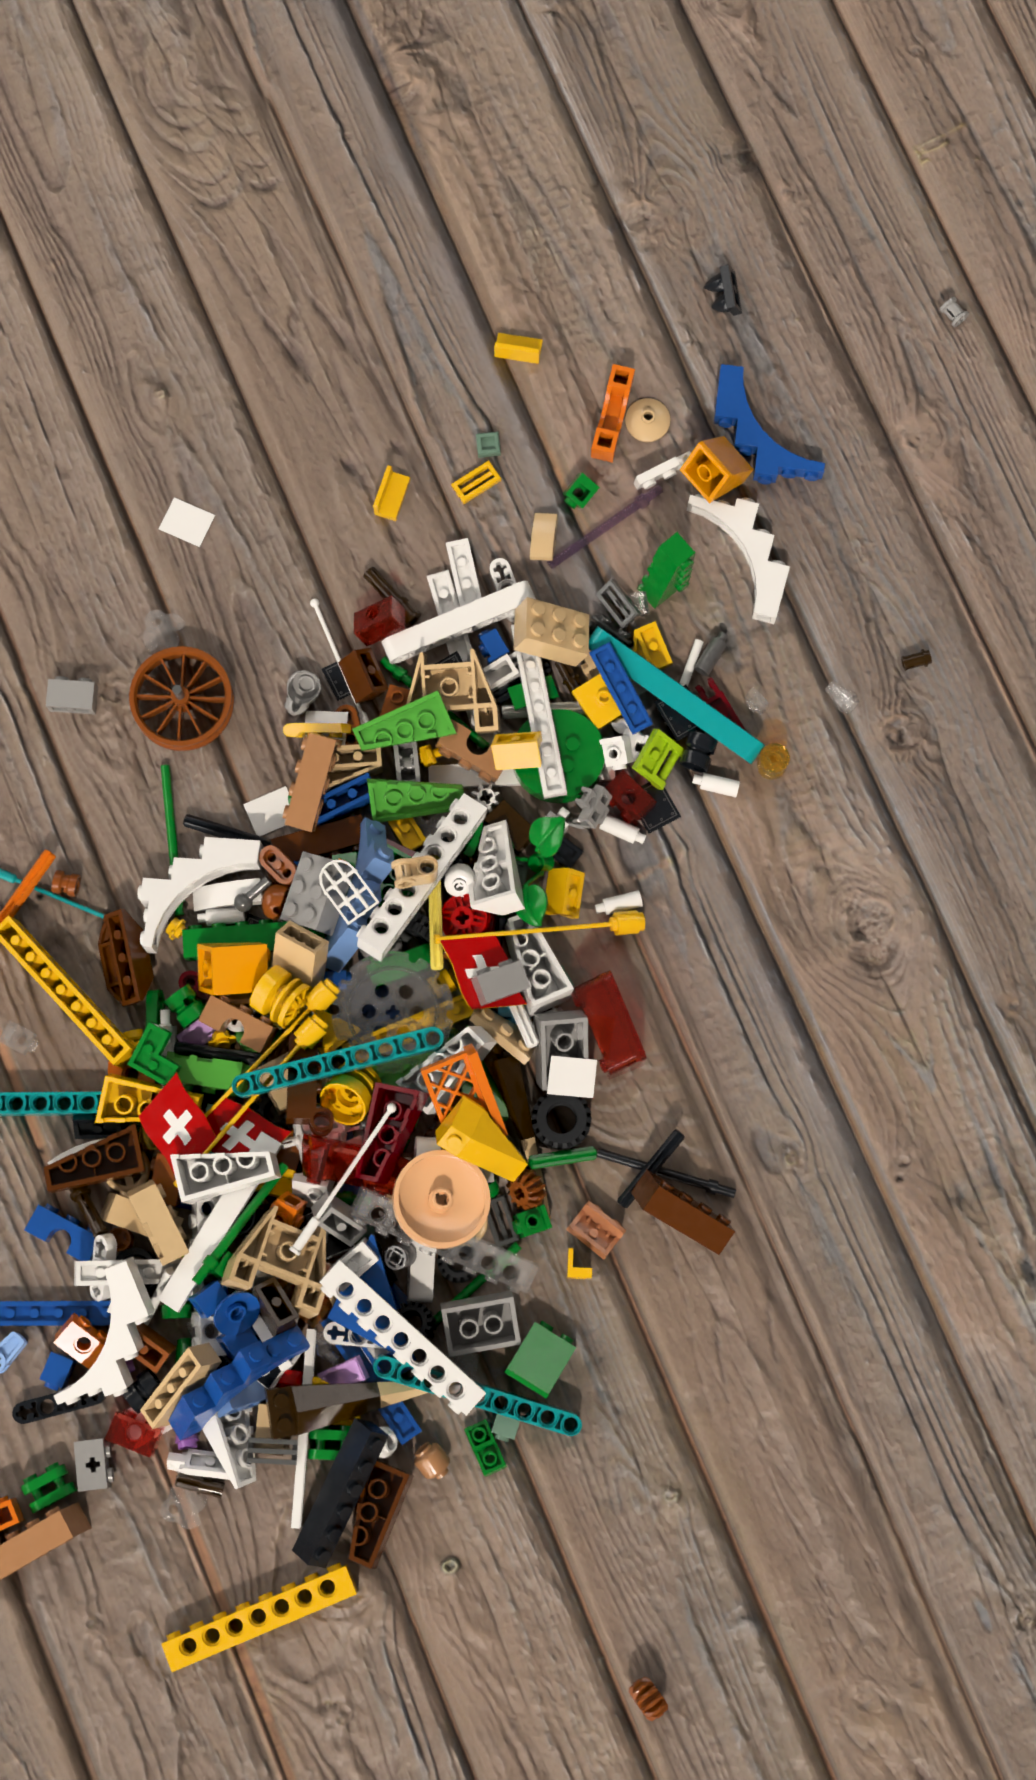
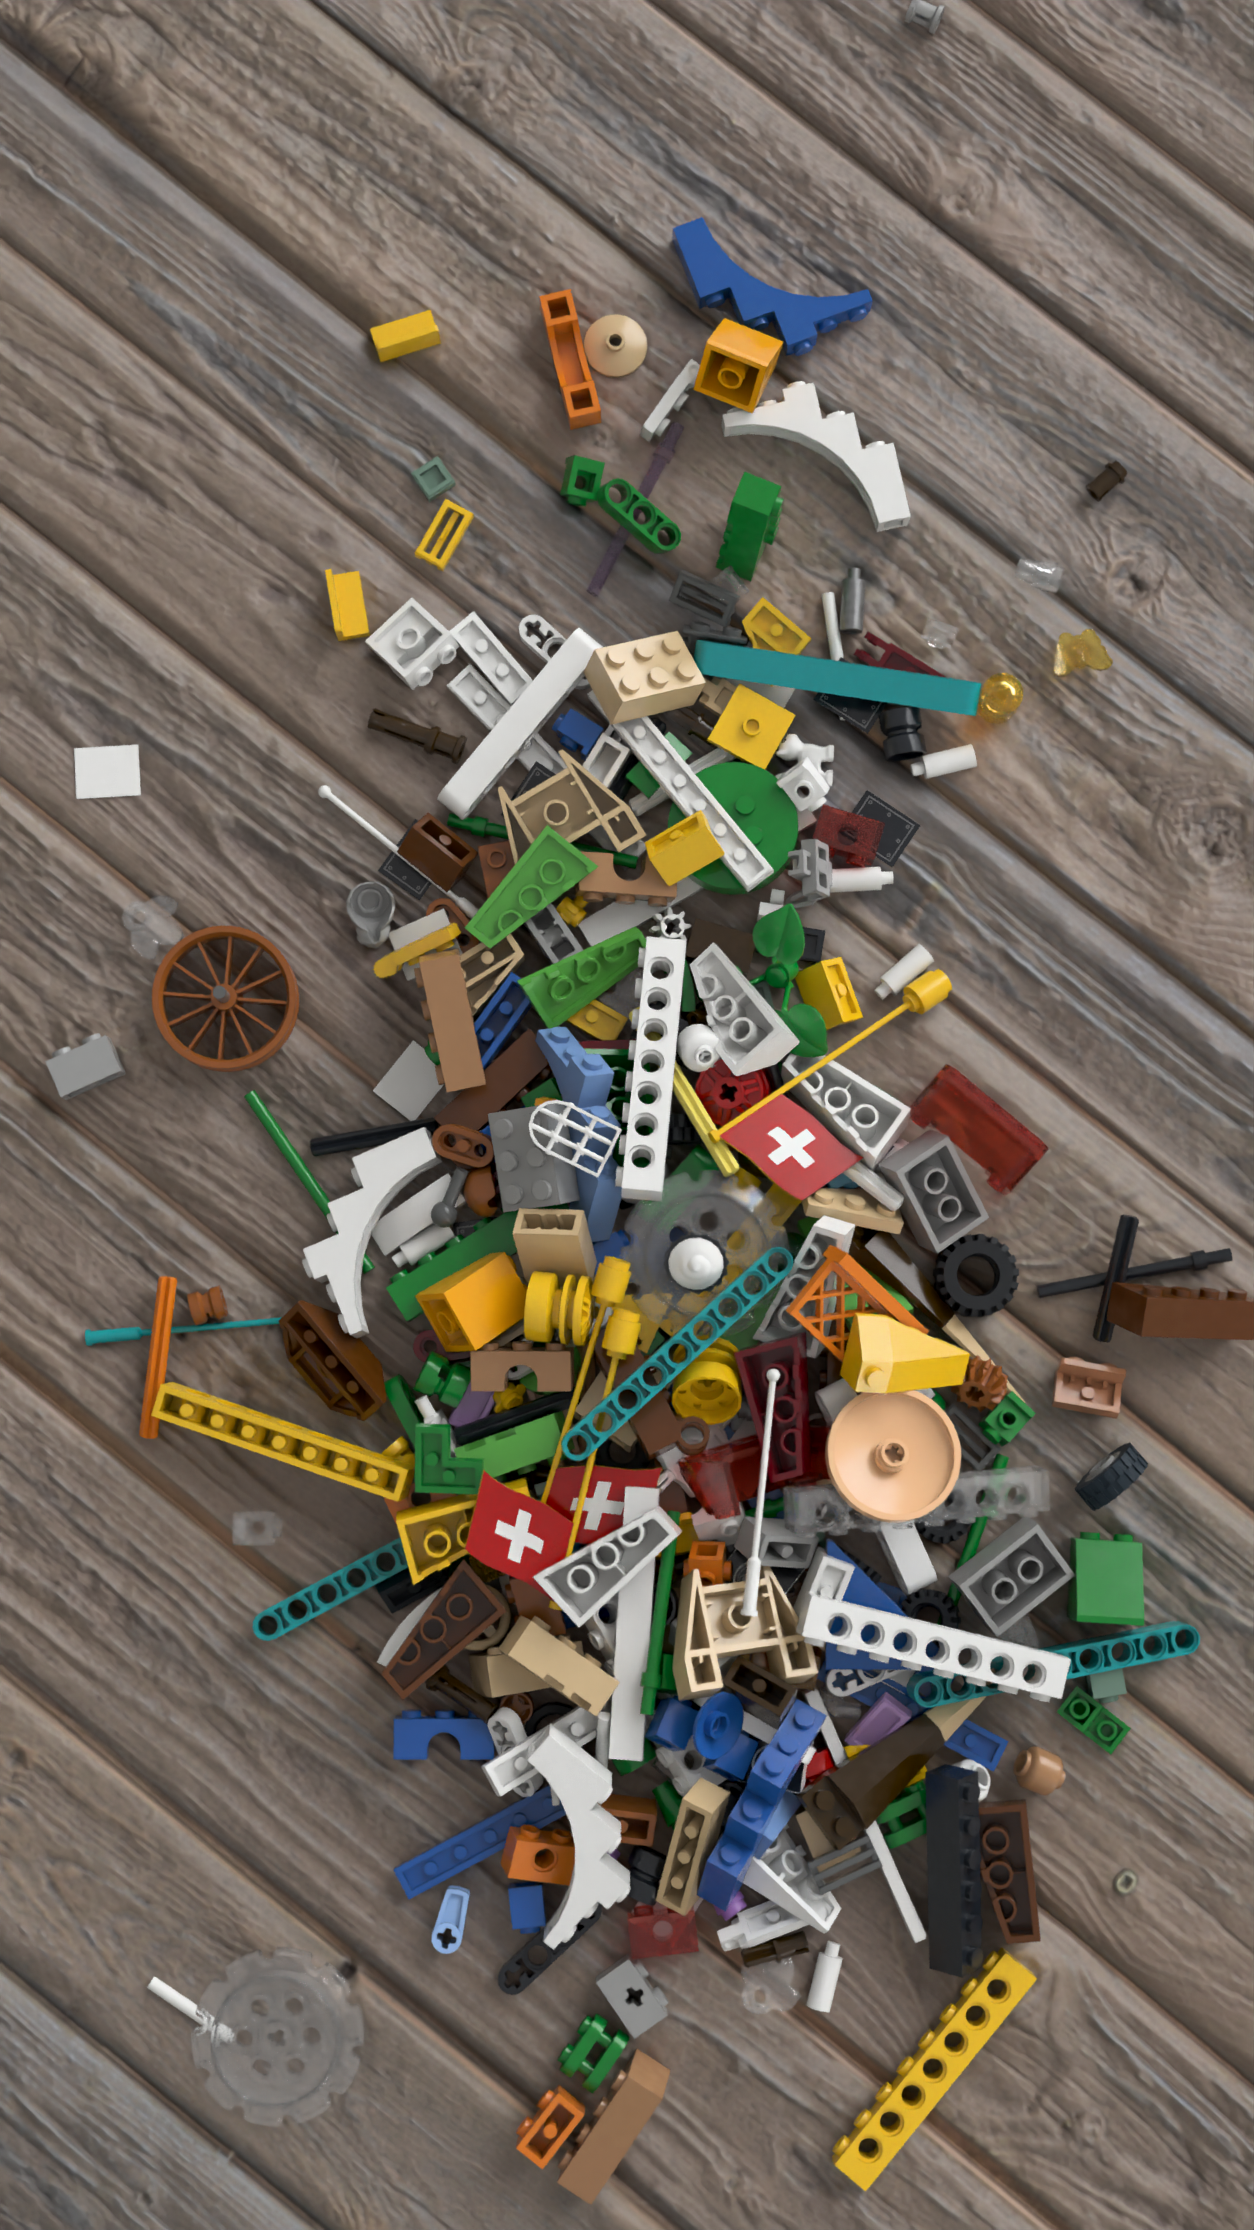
camera: 30 degrees left, 5 degrees up
yellow plate [165,917,187,941] -> none
clear red brick [354,595,405,646] -> none
flat silver wheel [384,1242,417,1270] -> none
tan piece [391,855,438,889] -> none
light grey brick [471,959,530,1006] -> none
green axle [528,1146,597,1169] -> none
tan slope [530,513,558,561] -> none
white sticker [547,1056,597,1098] -> none
yellow panel [567,1248,592,1279] -> none
blue tile [589,642,653,735] -> none
lime plate [632,728,685,790] -> none
black tile [704,264,742,316] -> none
none -> white plate [365,598,459,690]
none -> green beam [597,478,681,554]
none -> white piece [663,1233,729,1295]
none -> white cylinder [806,1941,843,2012]
none -> clear yellow animal [1052,629,1113,677]
none -> black wheel [1075,1442,1148,1511]

